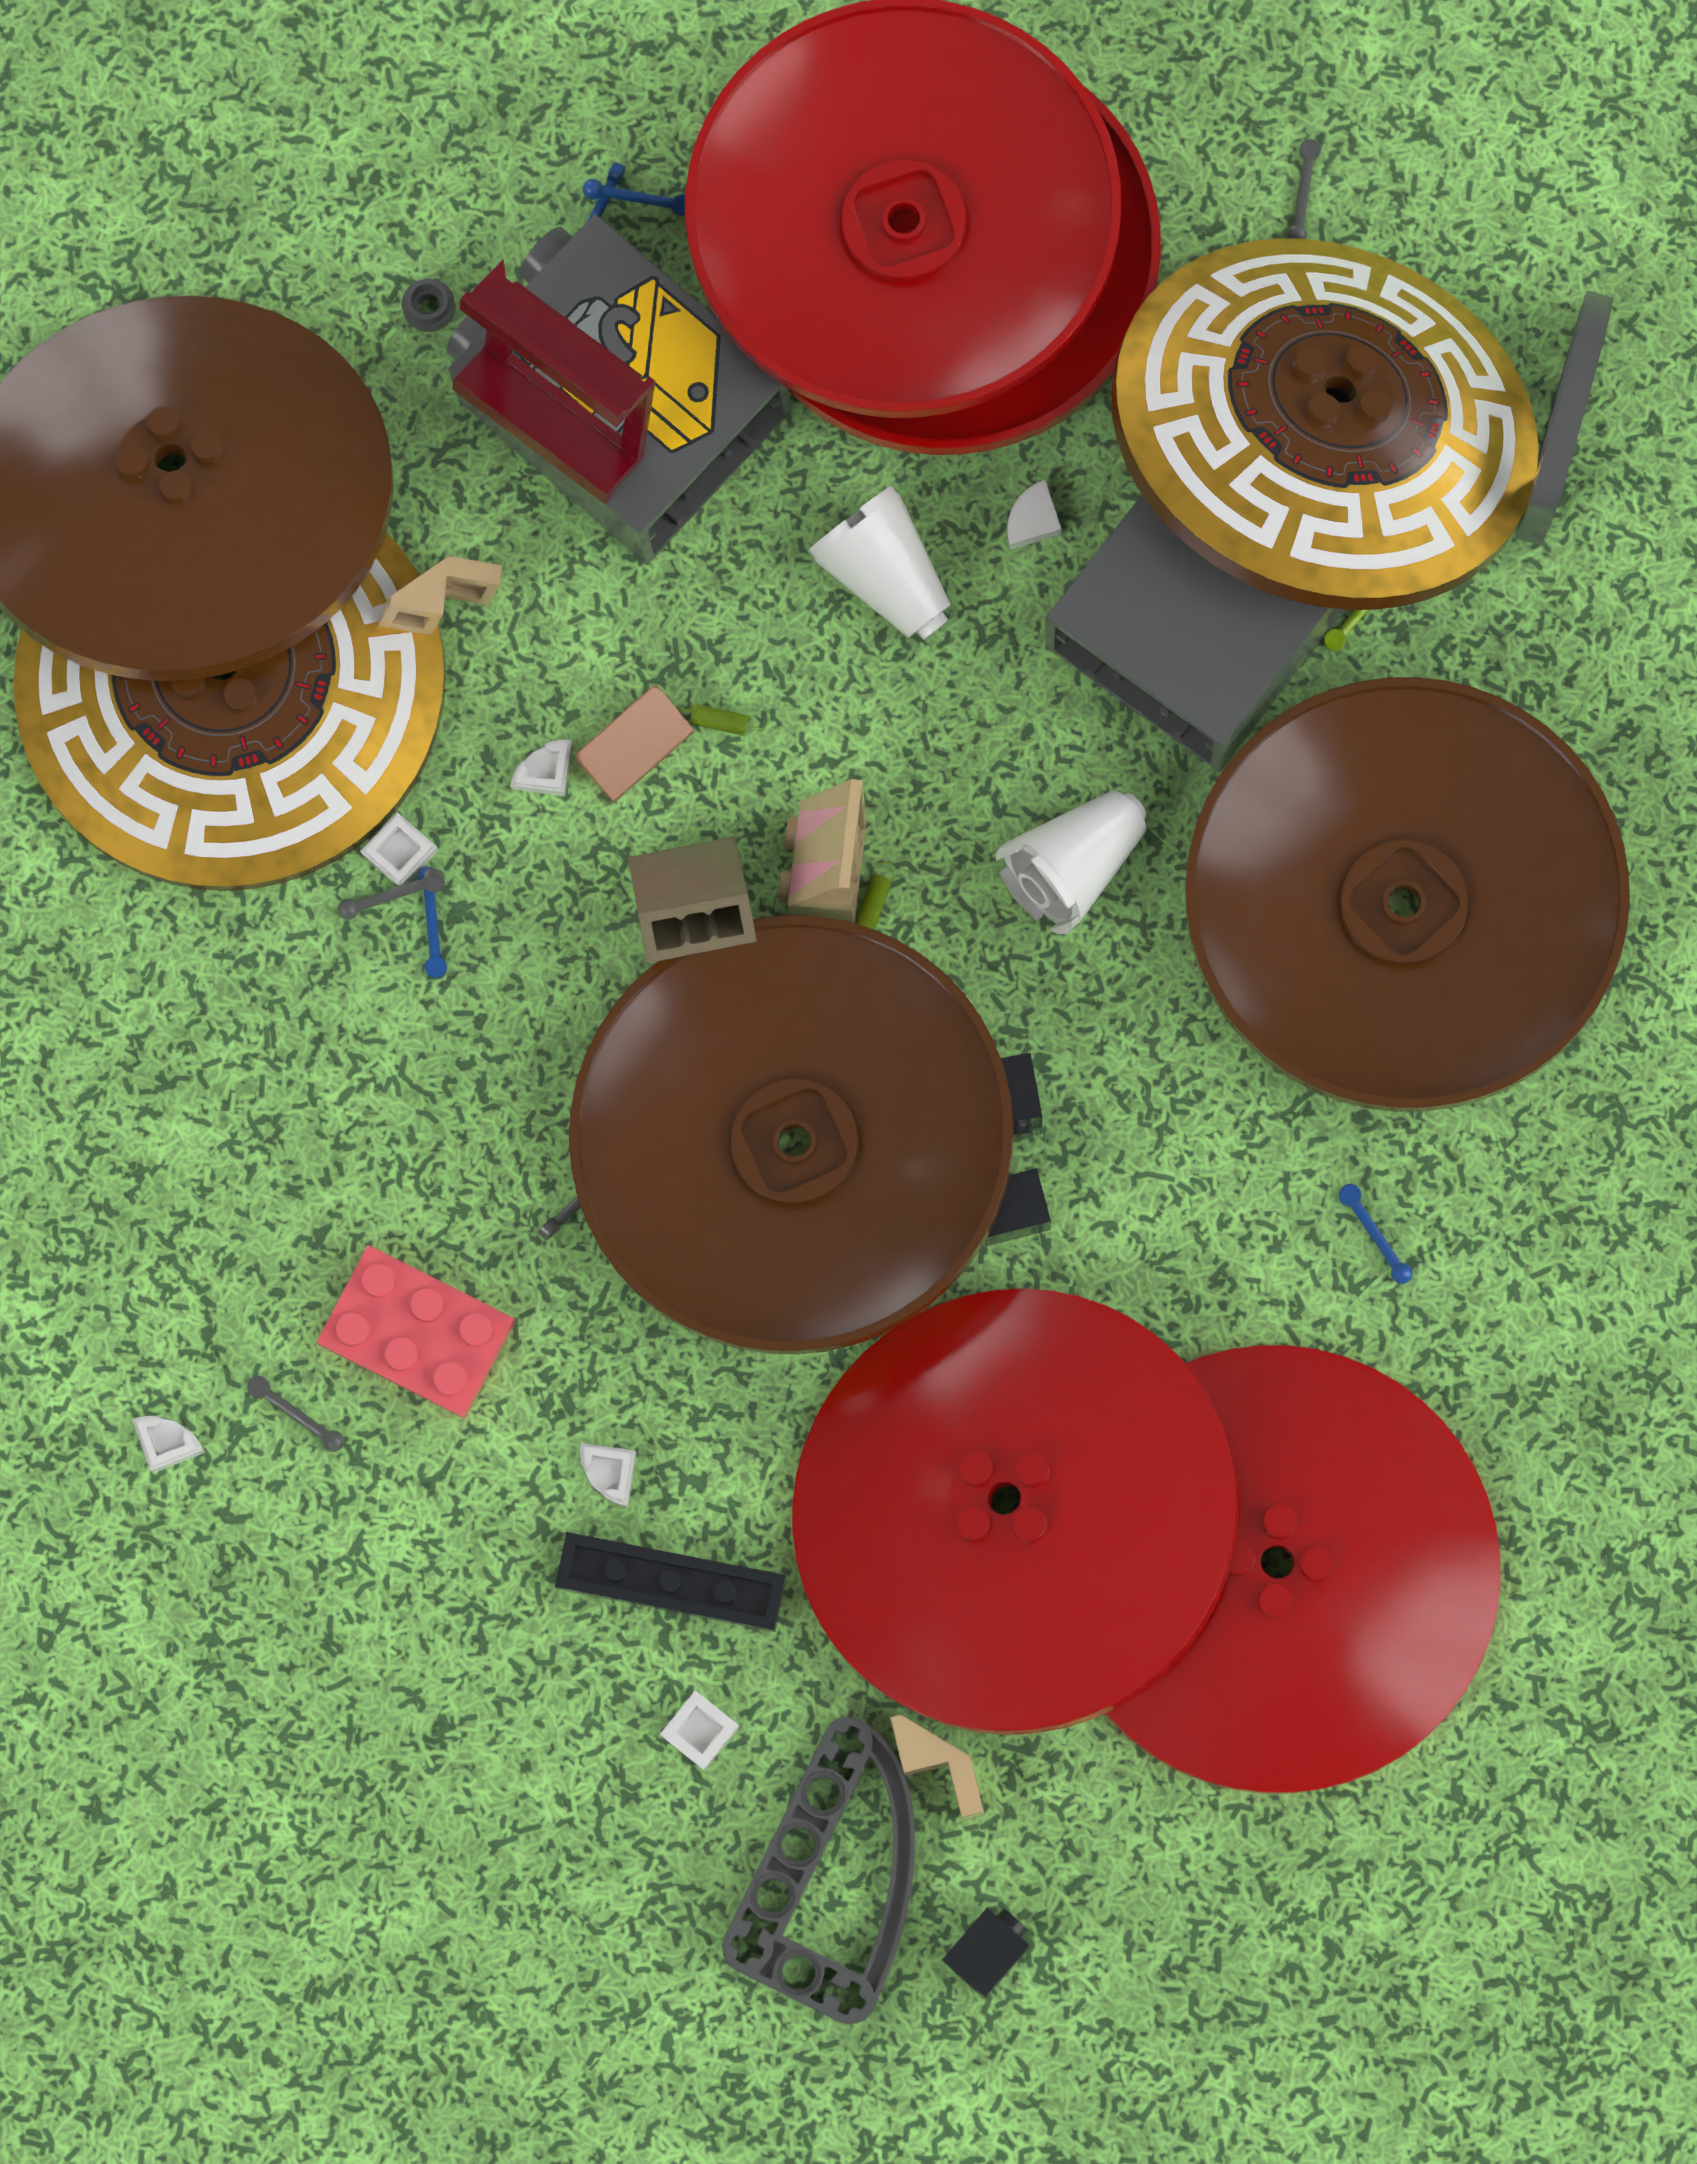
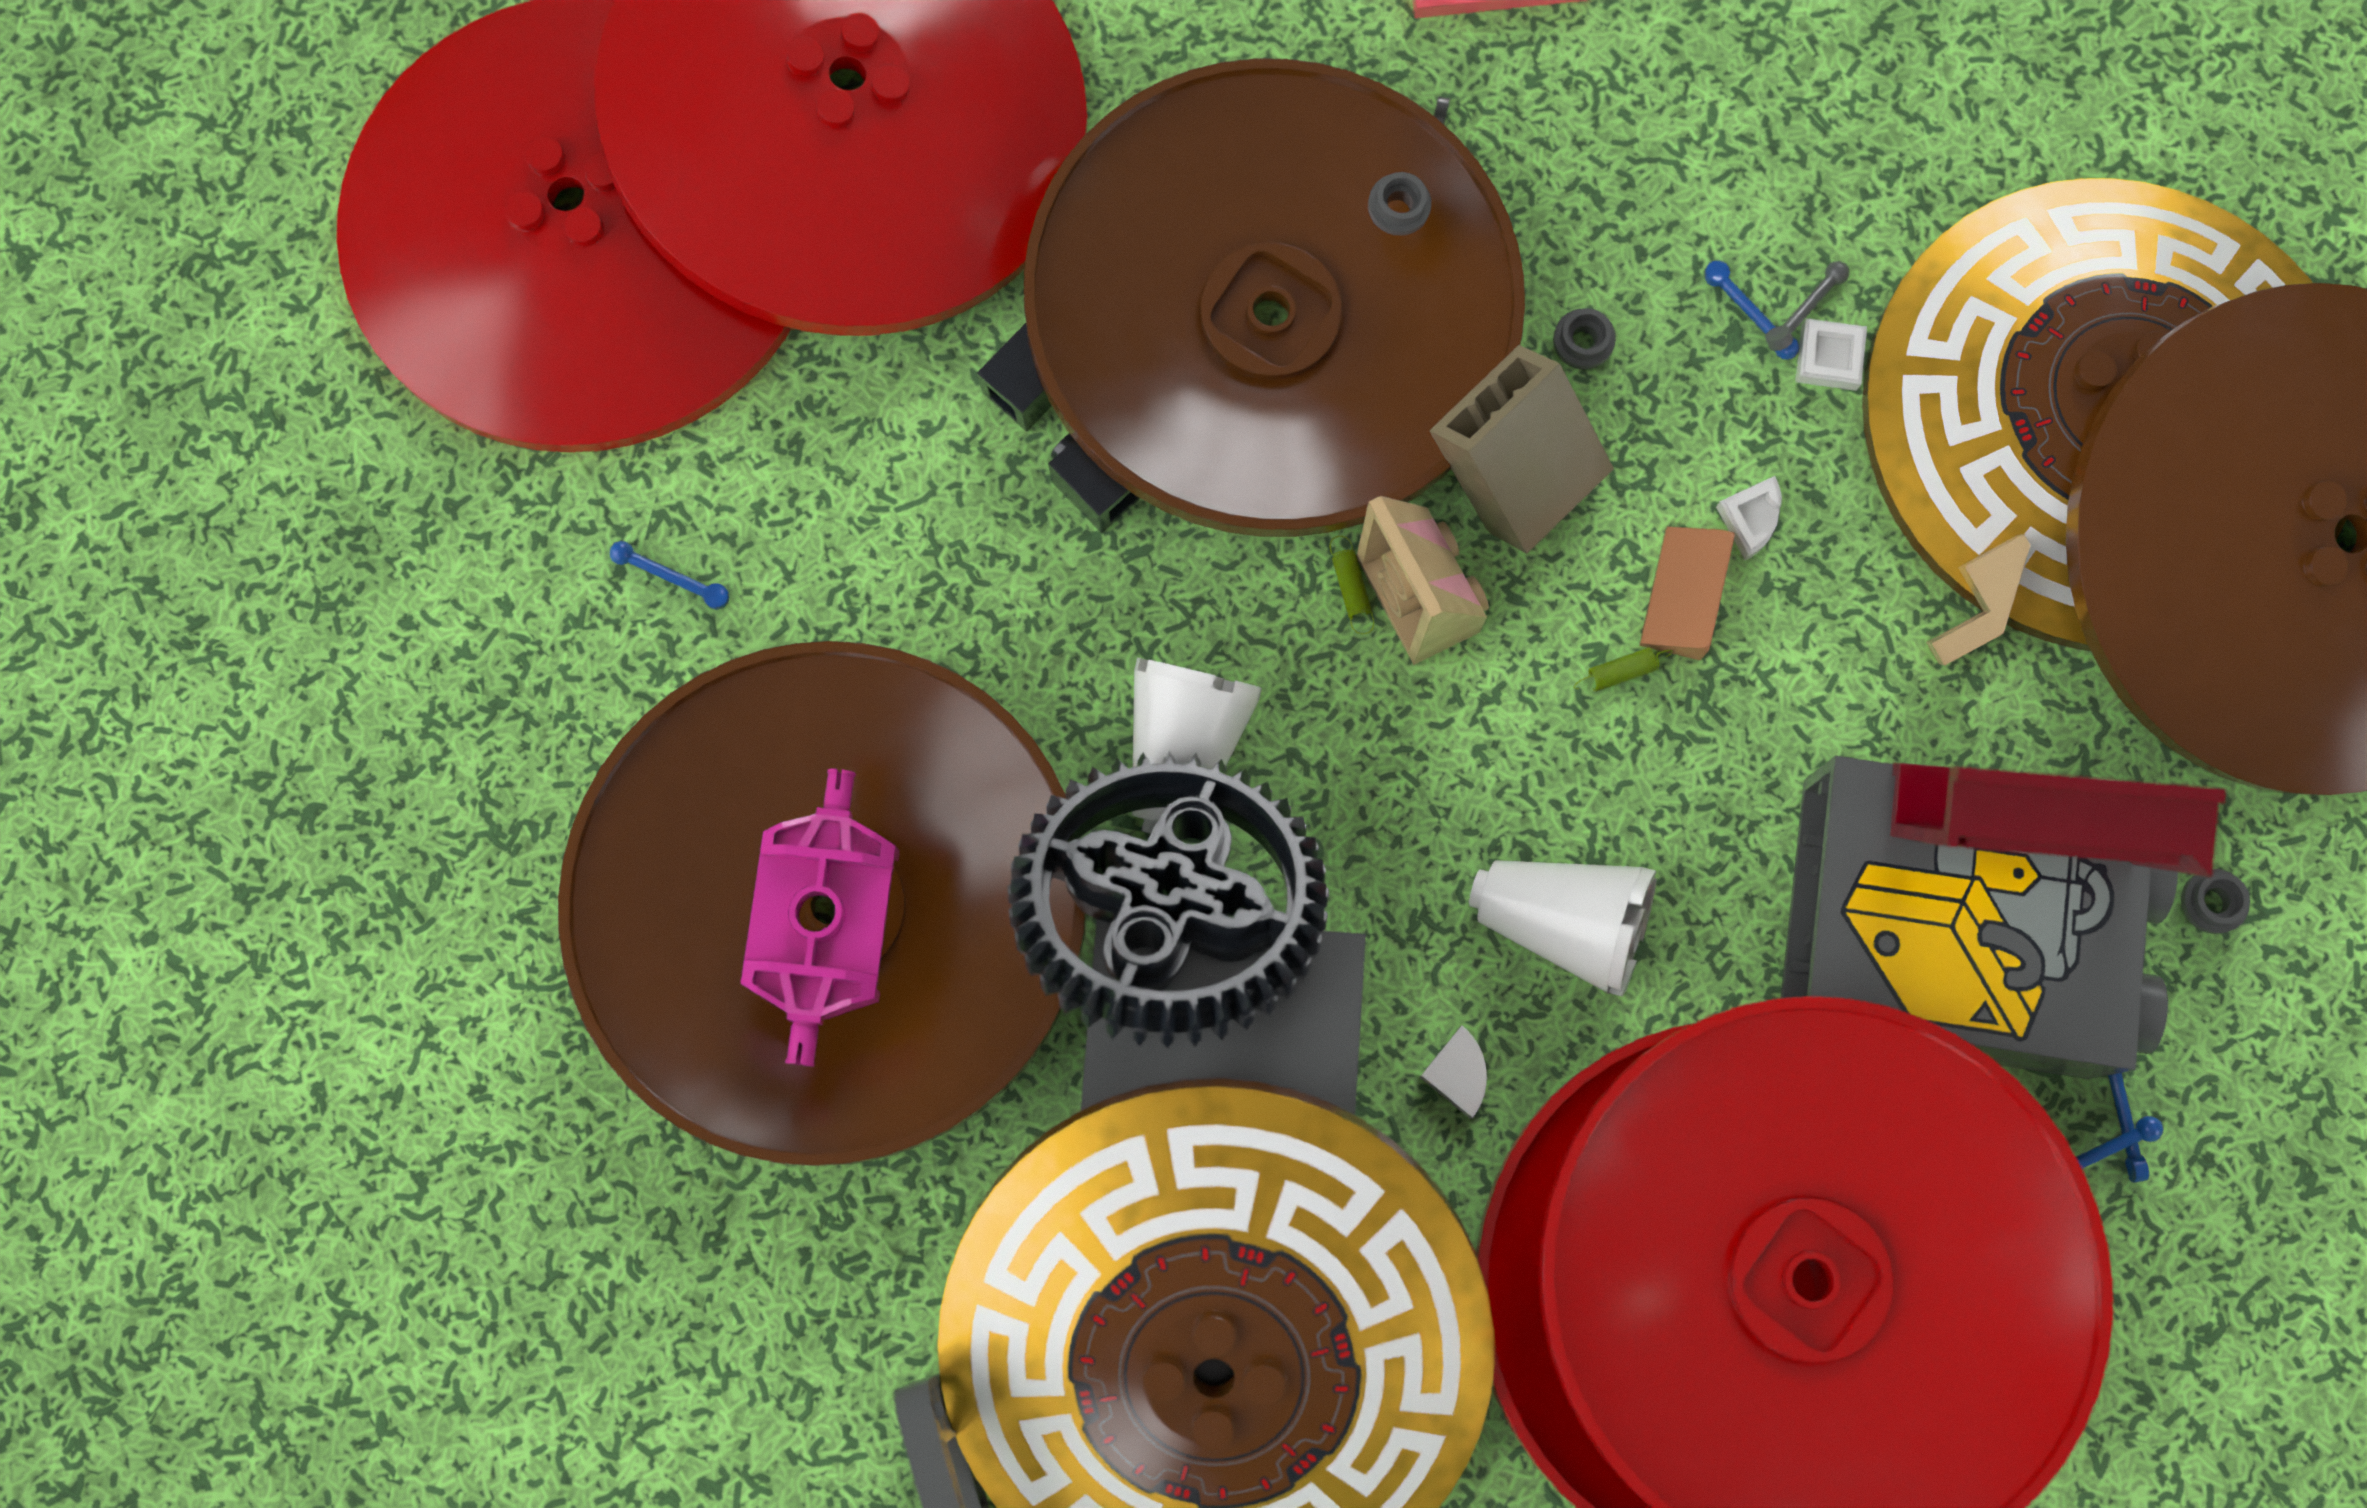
camera: 140 degrees right, 0 degrees up
none -> dark pink plate [741,769,899,1067]
none -> black gear [1008,750,1329,1049]
none -> dark grey plate [1368,172,1431,236]
none -> dark grey plate [1553,308,1616,370]

